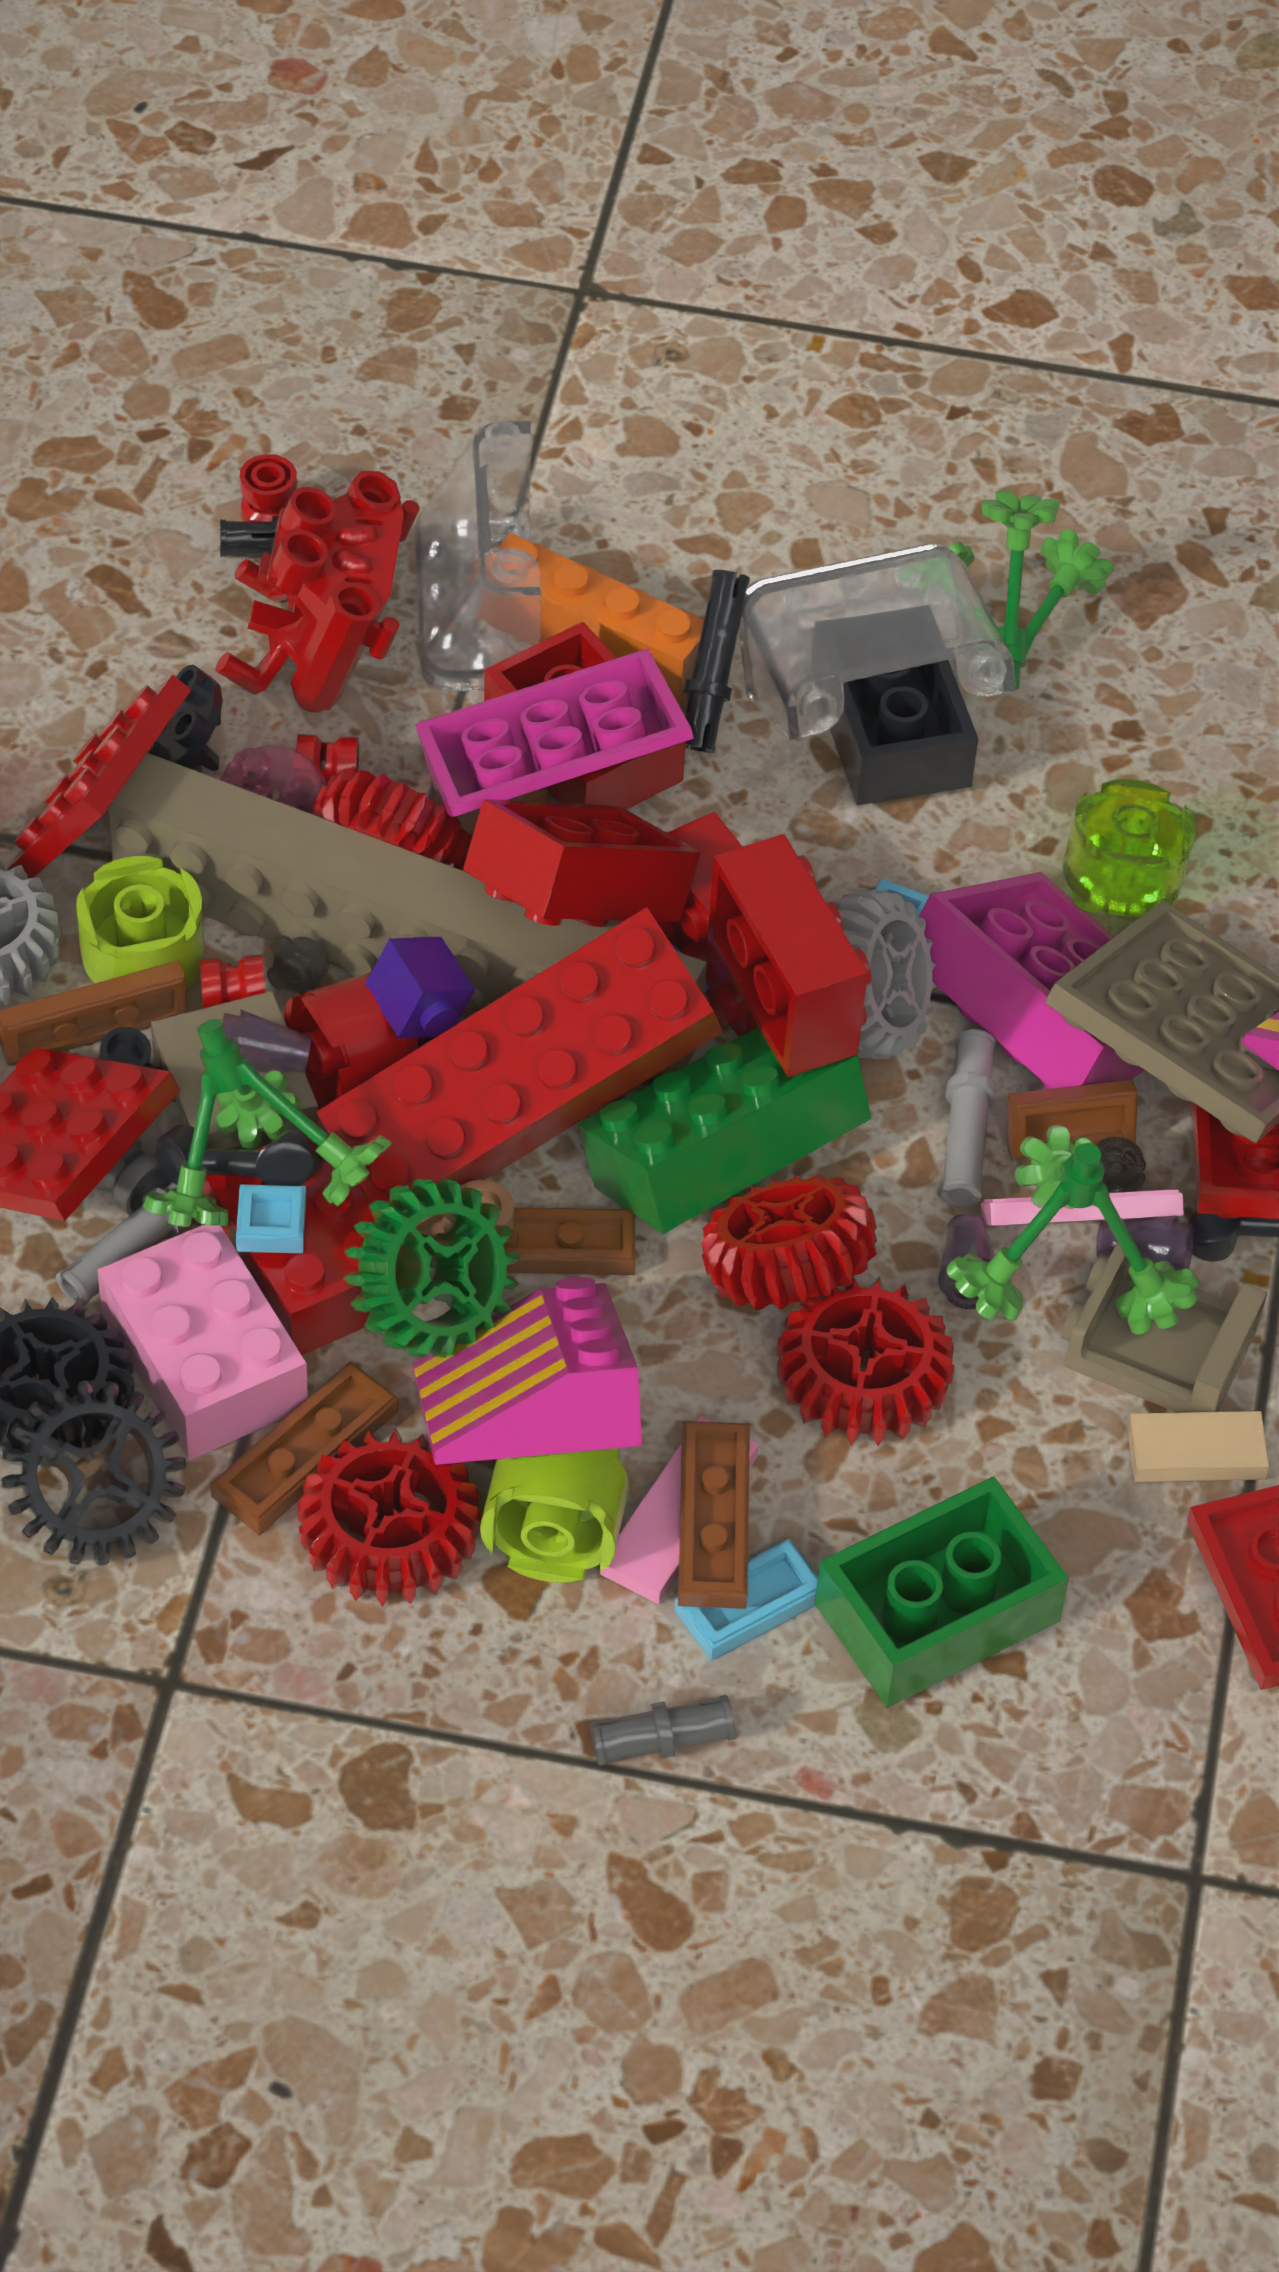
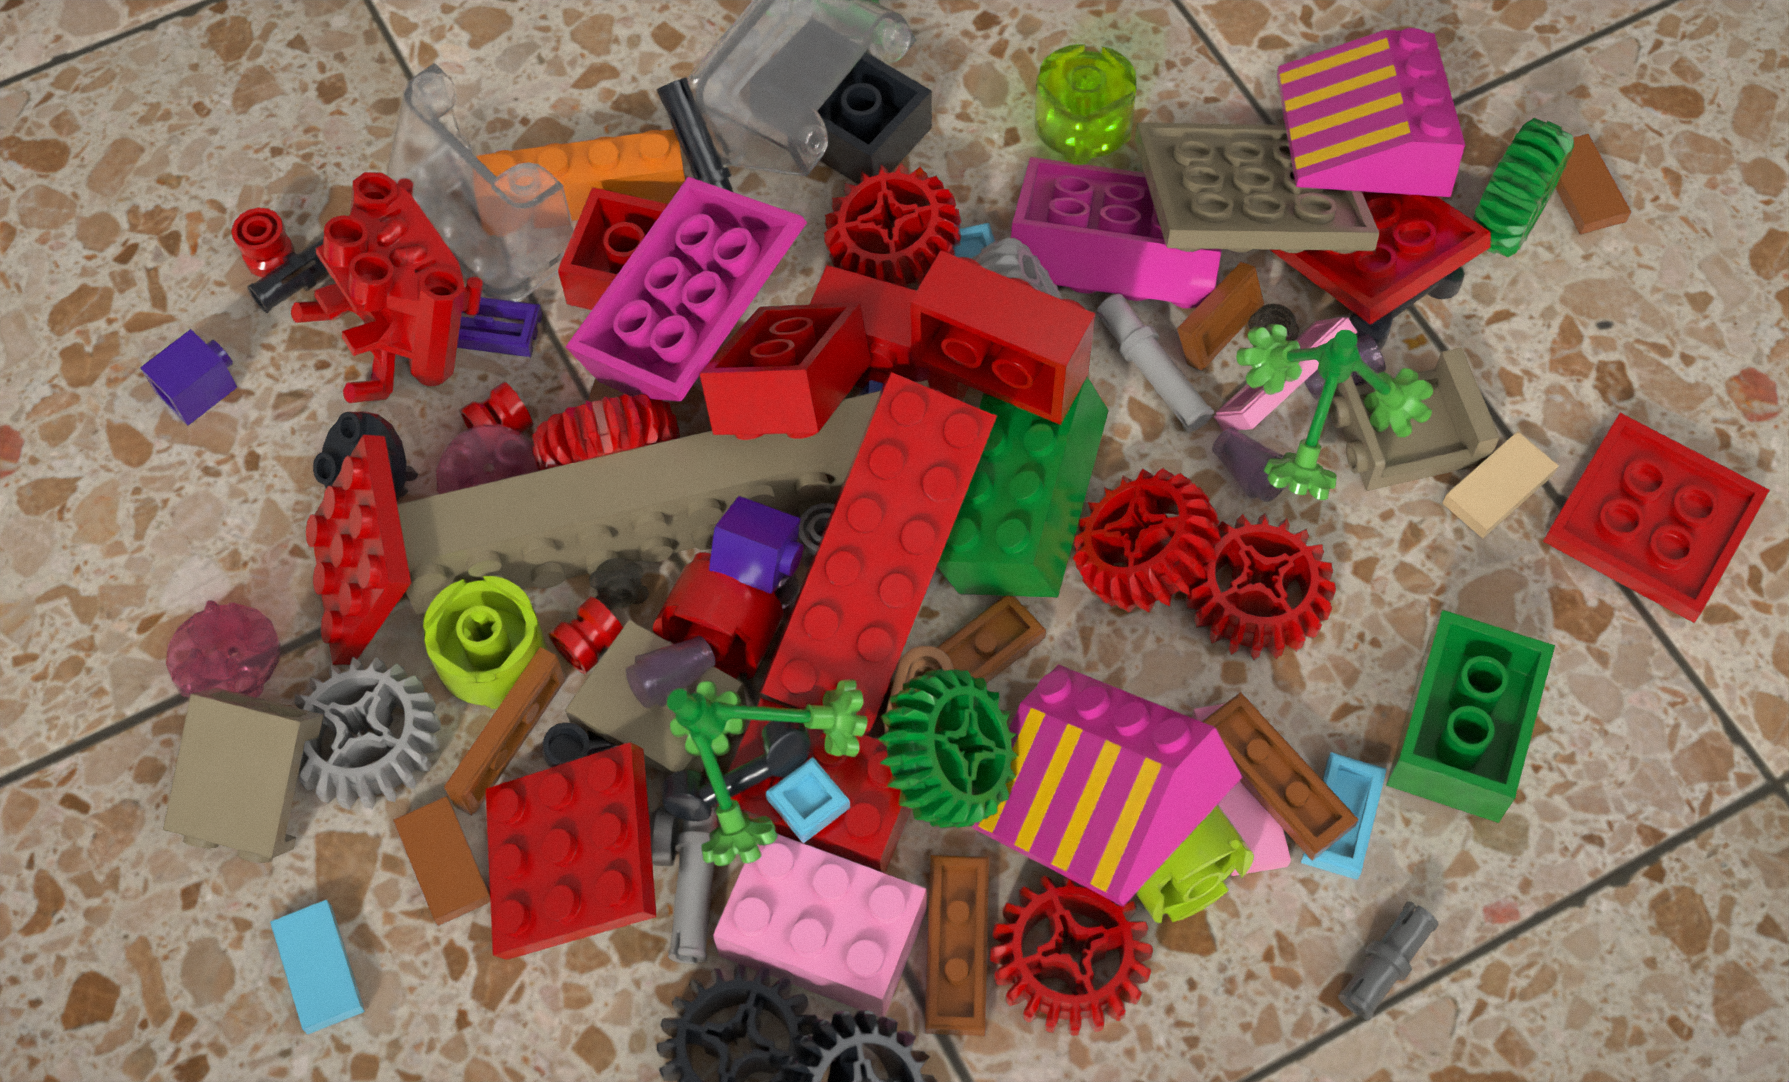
camera: 35 degrees left, 10 degrees up
none -> dark purple brick [140,329,237,426]
none -> dark purple tile [457,297,543,357]
none -> red gear [824,162,962,288]

